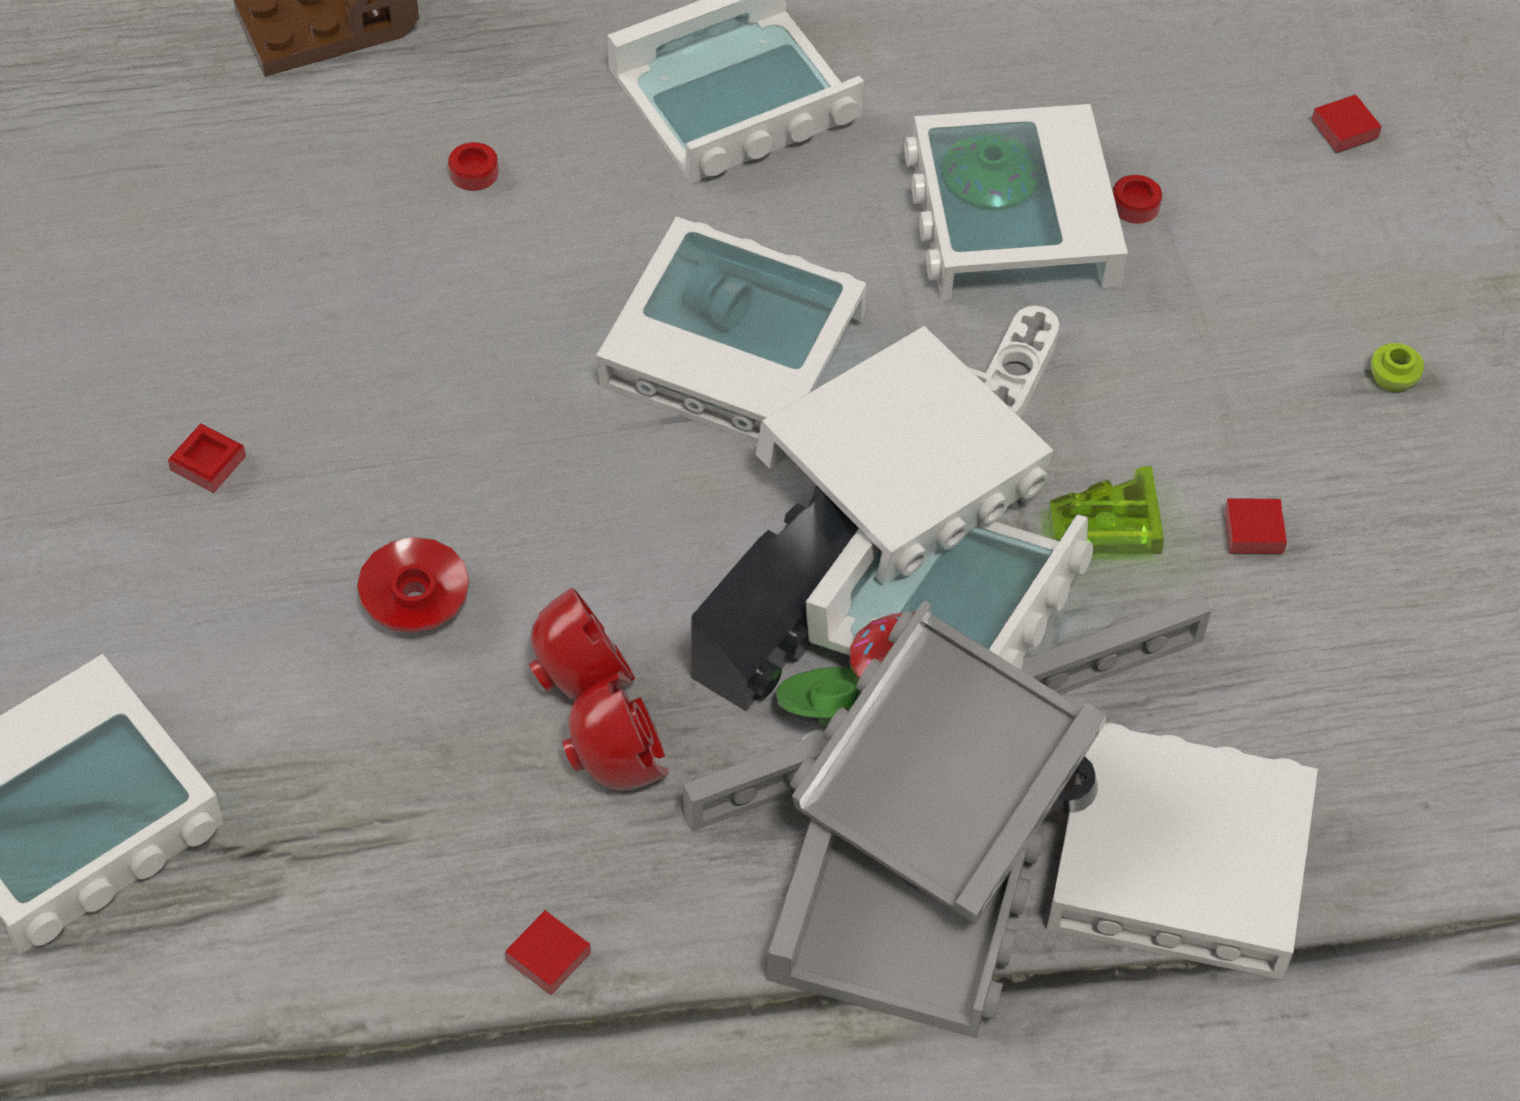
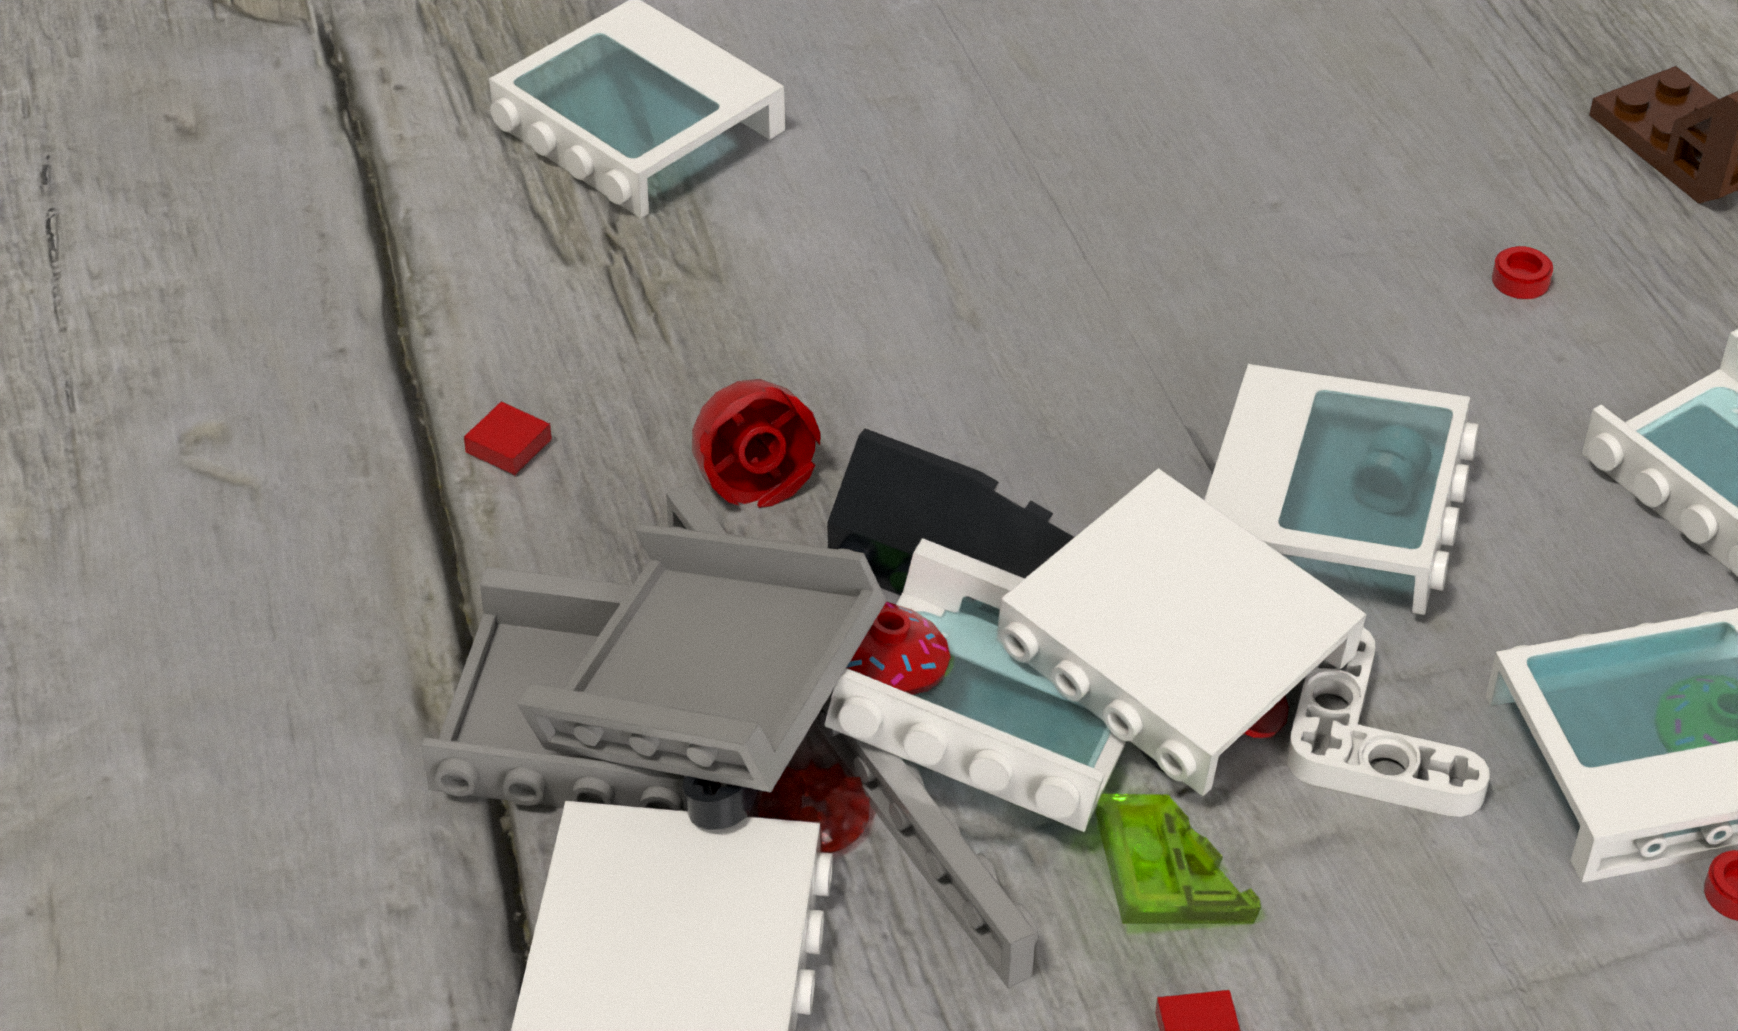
camera: 85 degrees right, 10 degrees down
red tile [168,423,246,493] -> none
red dish [357,537,469,633] -> none
red cylinder [529,587,636,700] -> none

